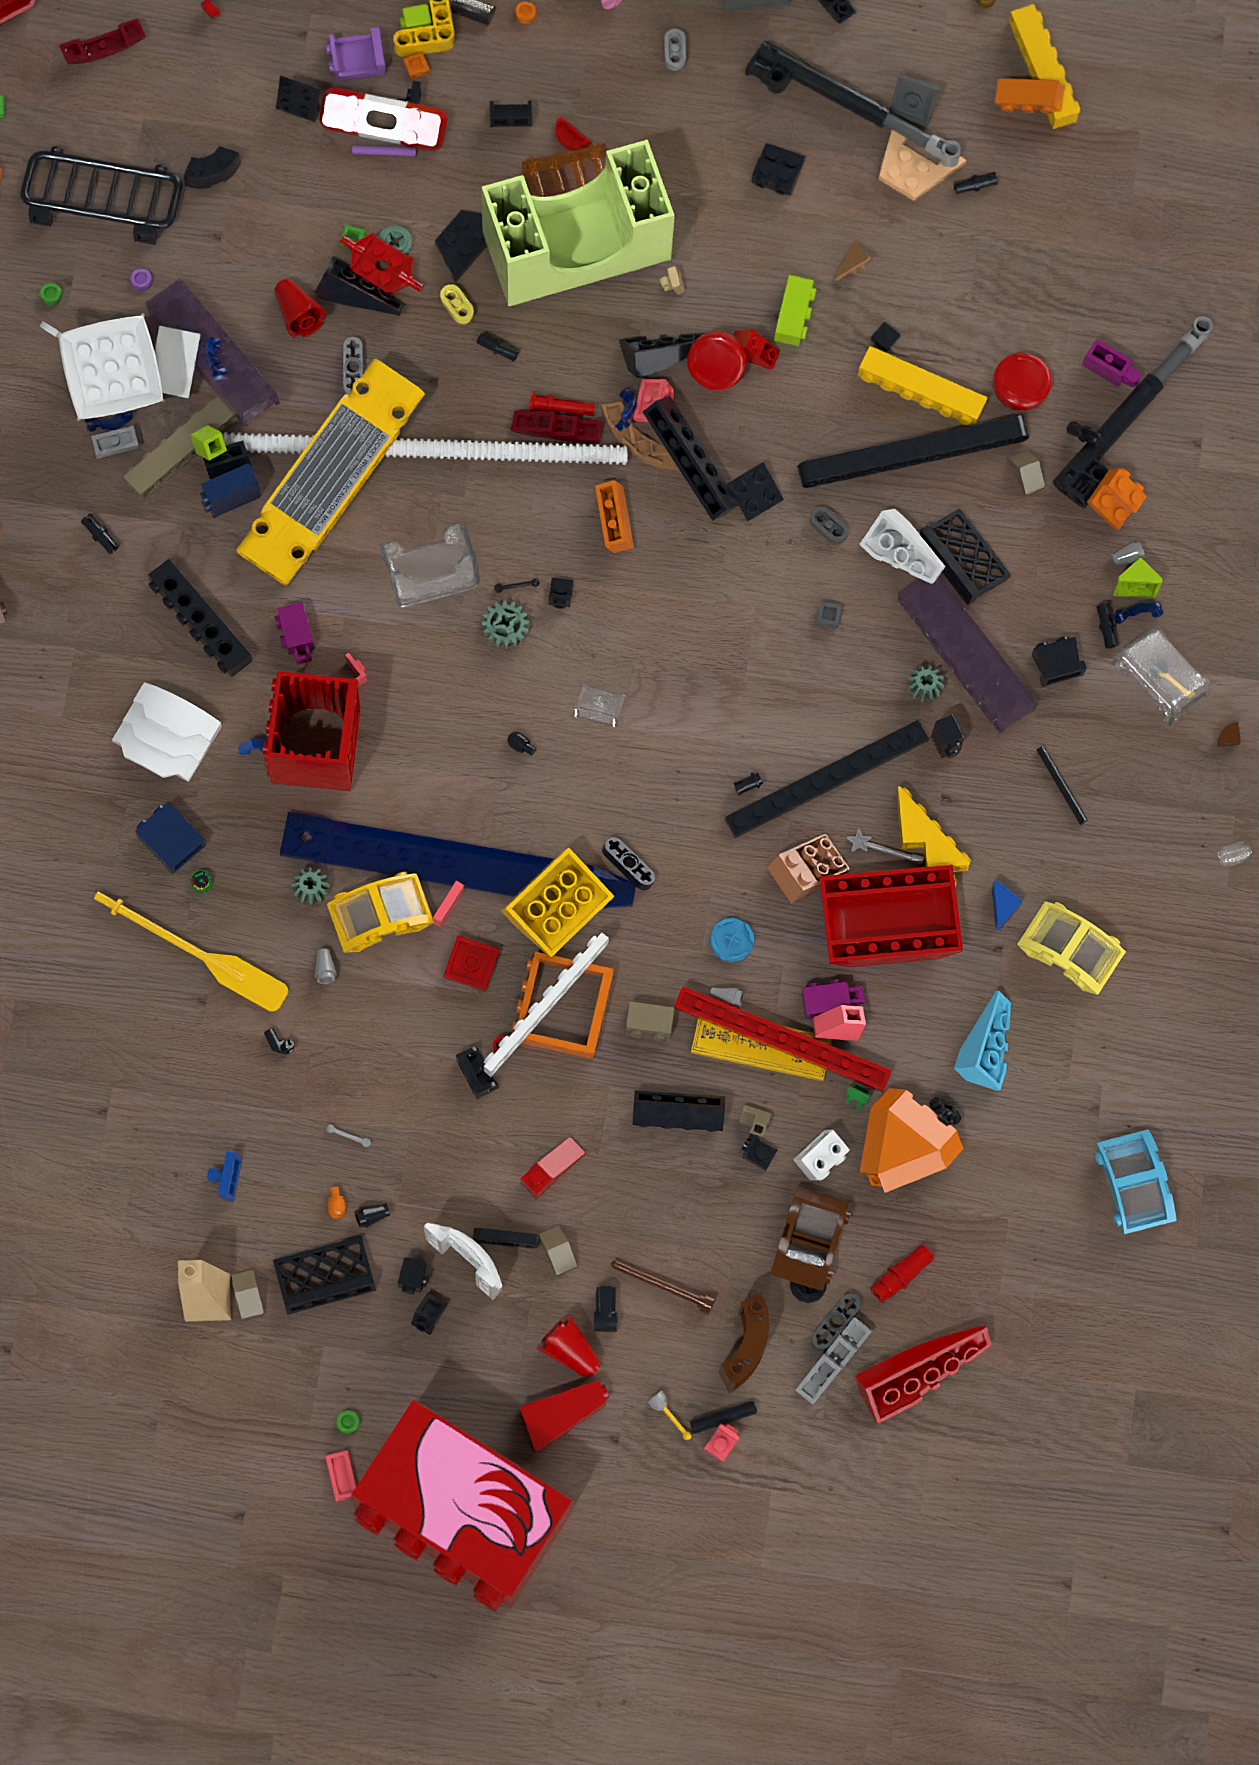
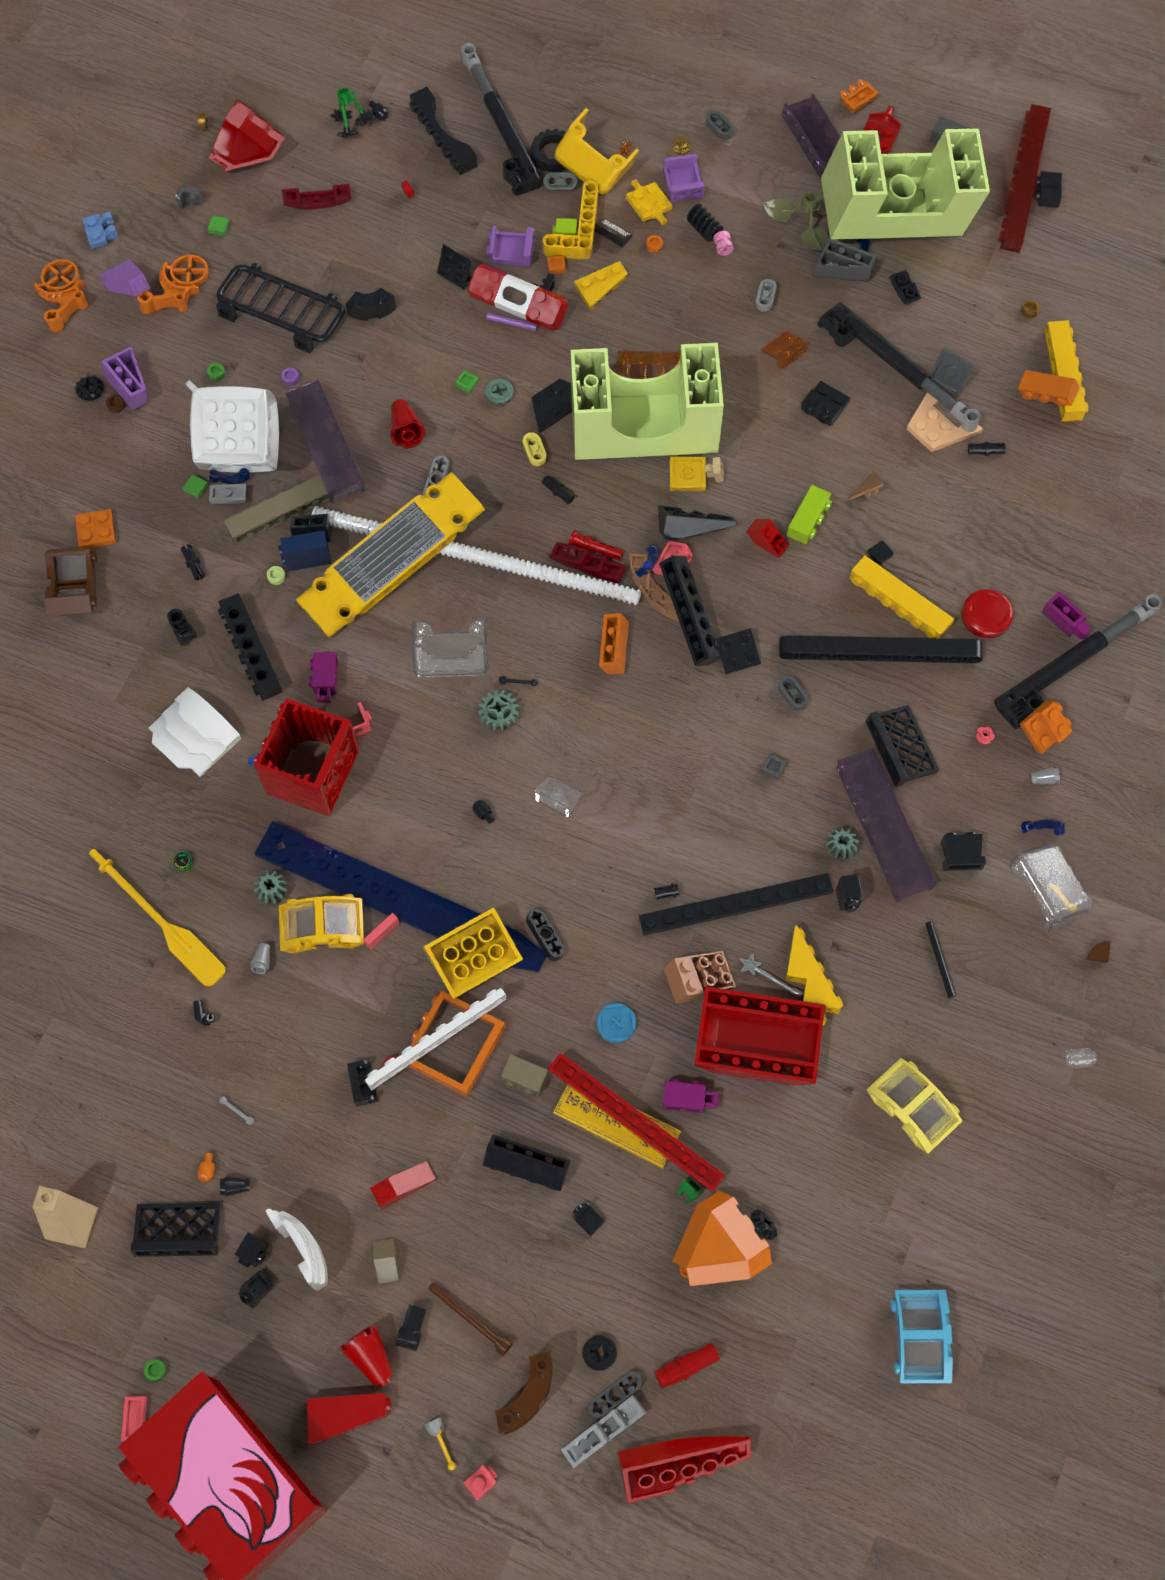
camera: 20 degrees right, 5 degrees down
dark blue brick [135,802,206,875] -> none
white sticker [155,326,200,398] -> none
lime brick [190,425,227,460] -> none
clear blue arm [205,337,228,380] -> none
blue tile [207,1151,242,1202] -> none
dark tan slope [231,1269,264,1320] -> none
black wedge [314,256,405,316] -> none
red plate [339,232,424,295] -> none
red plate [443,935,500,992] -> none
black beam [473,1228,540,1249] -> none
black hinge [490,100,532,127] -> none
black bracket [548,577,573,609] -> none
red tile [555,116,591,151] -> none
red piece [687,331,747,391] -> none
black axle [690,1401,757,1434] -> none
light grey cone [710,987,744,1009] -> none
dark tan piece [739,1105,771,1137] -> none
reddish brown window [770,1186,851,1291] -> none
white brick [793,1130,850,1181] -> none
coral slope [812,1005,866,1041] -> none
white wedge [859,509,945,584] -> none
medium azure wedge [954,991,1011,1091] -> none
blue slope [992,881,1023,930] -> none
dark tan slope [1007,450,1045,496] -> none
black axle [1067,421,1103,446] -> none
black pin [1096,603,1119,649] -> none
lime slope [1113,557,1163,598] -> none
none -> black piece [167,608,198,646]
none -> bright green tile [183,474,208,499]
none -> yellowish green tile [267,566,286,585]
none -> yellow wing [574,261,628,311]
none -> yellow tile [670,456,706,491]
none -> clear orange hinge [761,331,810,368]
none -> coral plate [976,726,995,744]

